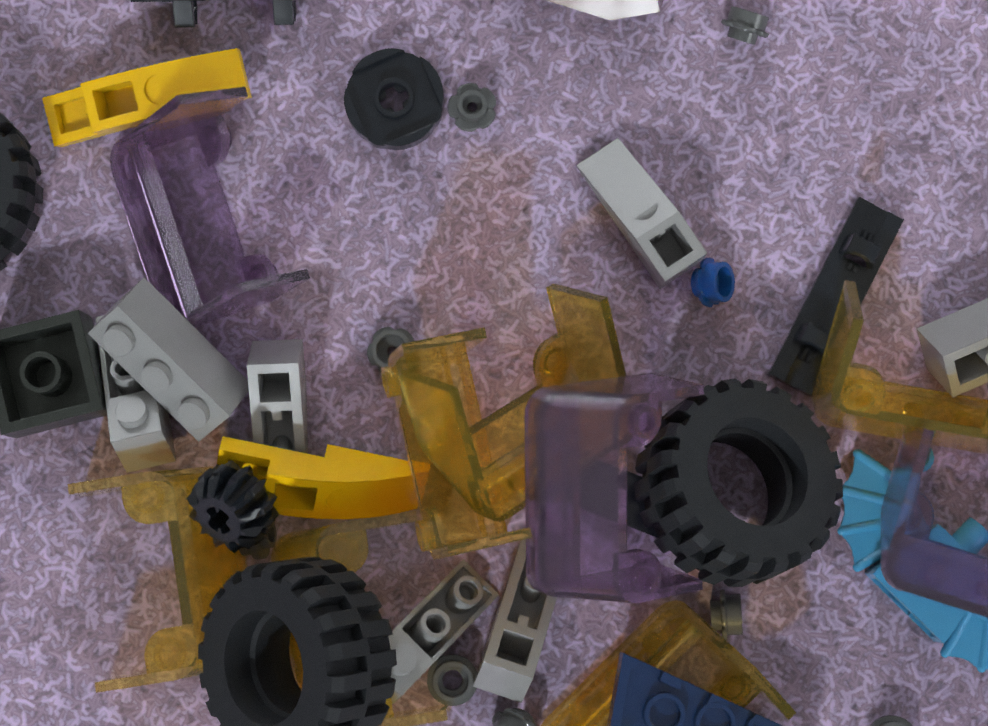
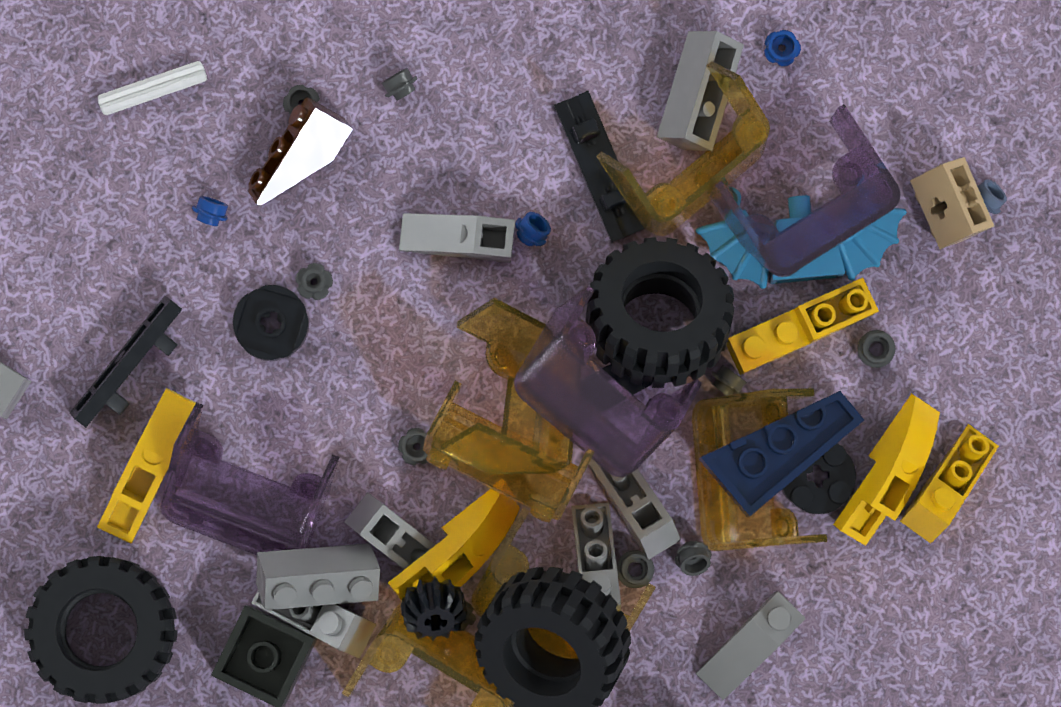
camera: 55 degrees left, 0 degrees up
none -> yellow slope [726,277,879,375]

